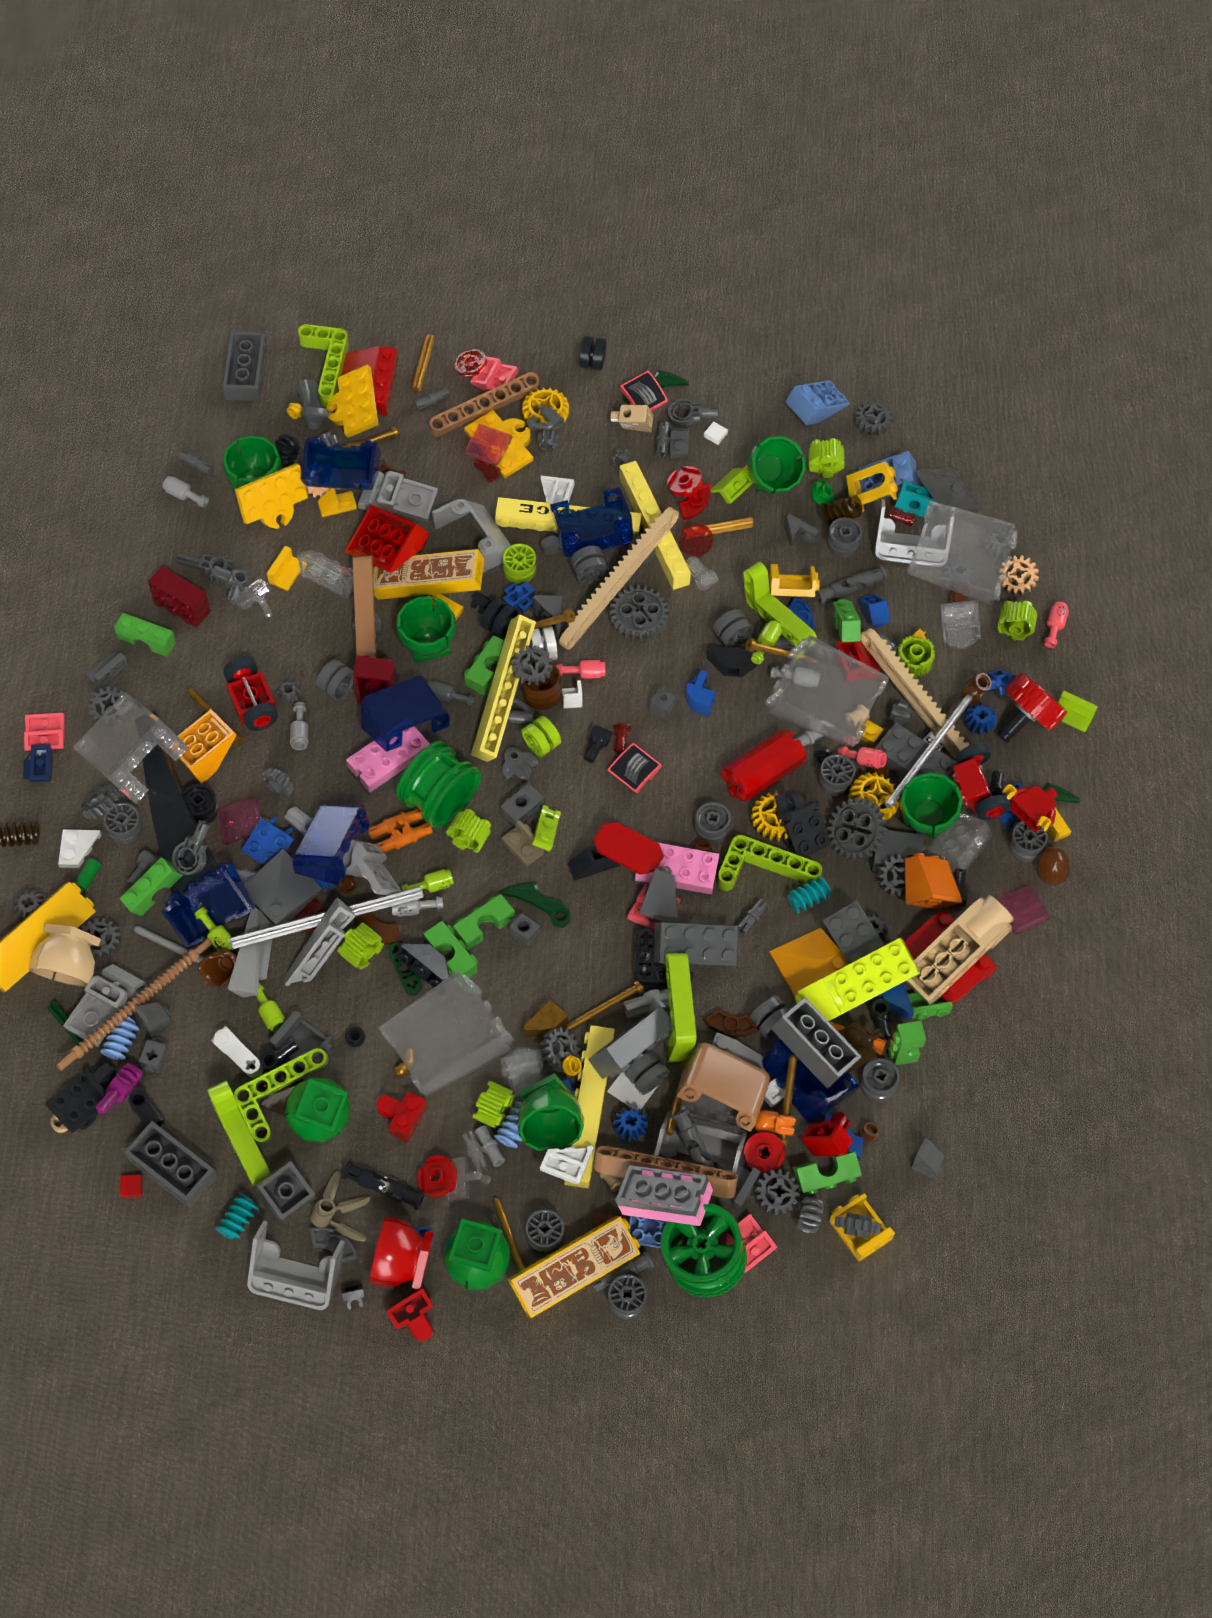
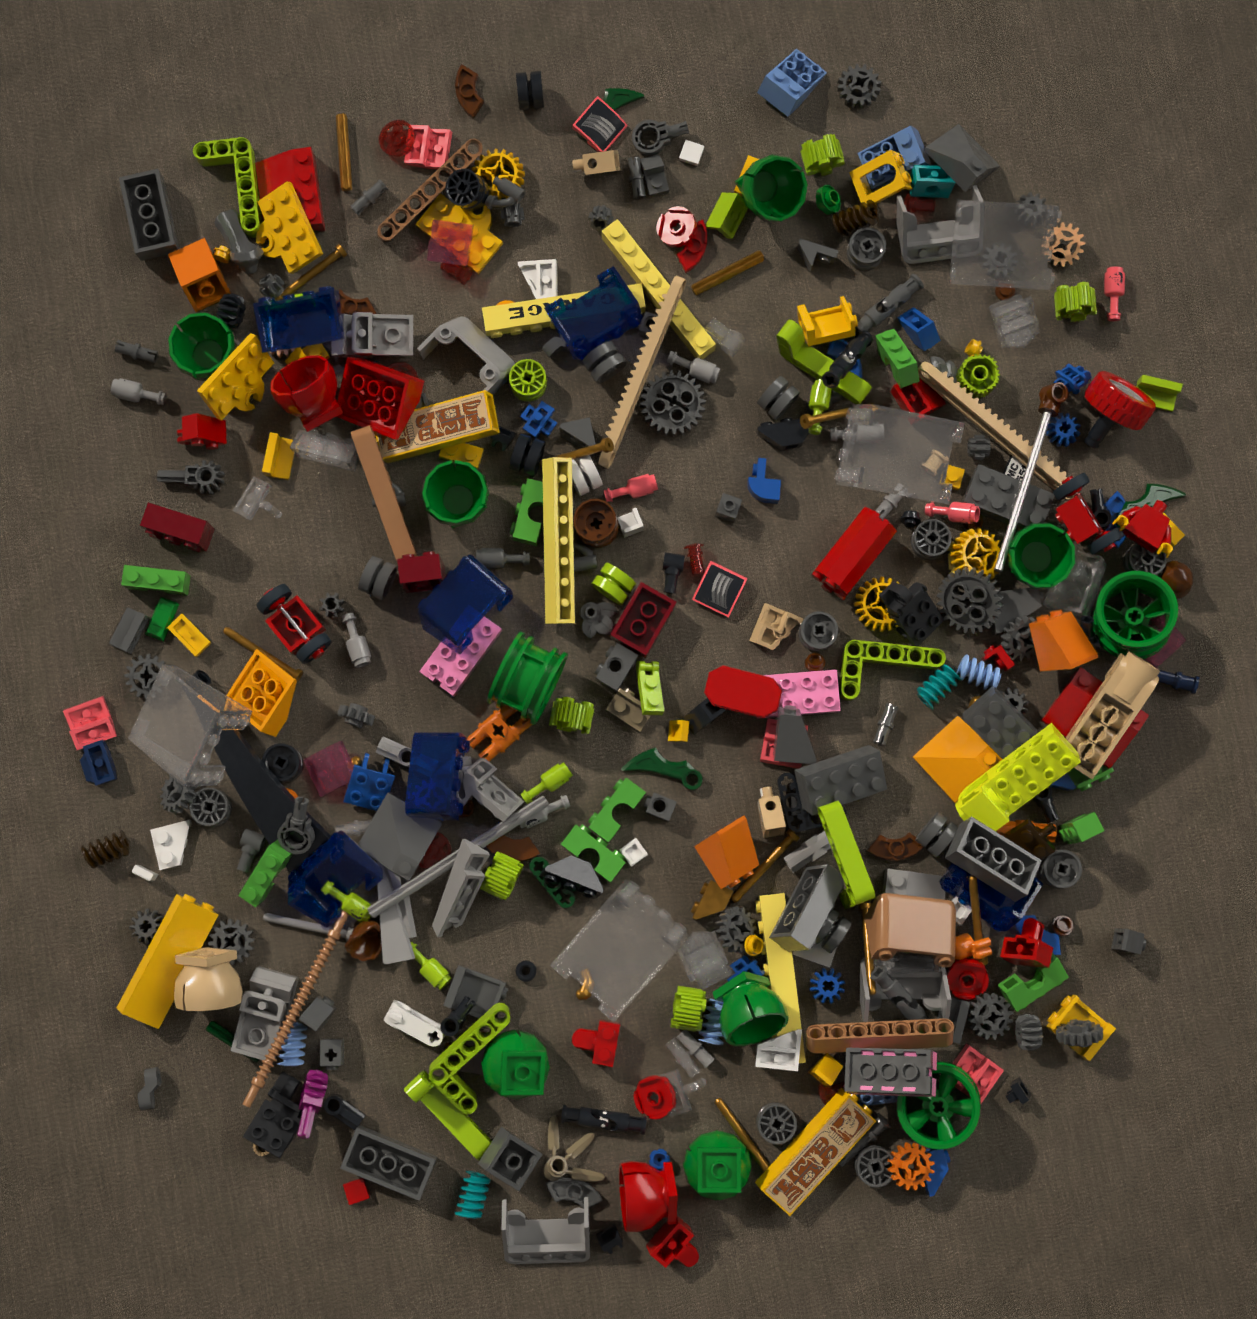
camera: 15 degrees left, 20 degrees up
green cylinder [75,858,101,894] -> none
dark grey axle [212,565,249,604] -> none
dark grey gear [512,645,553,686] -> none
clear red wheel [679,523,713,557] -> none
none -> white tile [132,865,158,881]
none -> green tile [145,596,180,642]
none -> yellow plate [167,613,211,657]
none -> orange slope [168,238,231,312]
none -> red brick [177,413,227,450]
none -> red plate [271,355,343,432]
none -> black wheel [445,169,489,211]
none -> reddish brown tile [455,64,484,119]
none -> dark red brick [610,582,677,658]
none -> white tile [619,838,648,867]
none -> light grey piece [667,351,721,384]
none -> yellow plate [668,720,689,742]
none -> orange slope [694,815,759,889]
none -> tan slope [749,603,804,650]
none -> tan torso [758,787,786,838]
none -> yellow slope [808,1053,843,1086]
none -> black piece [822,330,873,388]
none -> orange gear [887,1142,935,1191]
none -> blue slope [919,1148,950,1197]
none -> light blue piece [956,654,1002,690]
none -> red bracket [981,645,1015,671]
none -> black tile [1005,1077,1031,1104]
none -> green wheel [1093,571,1178,659]
none -> dark blue pin [1157,669,1199,694]

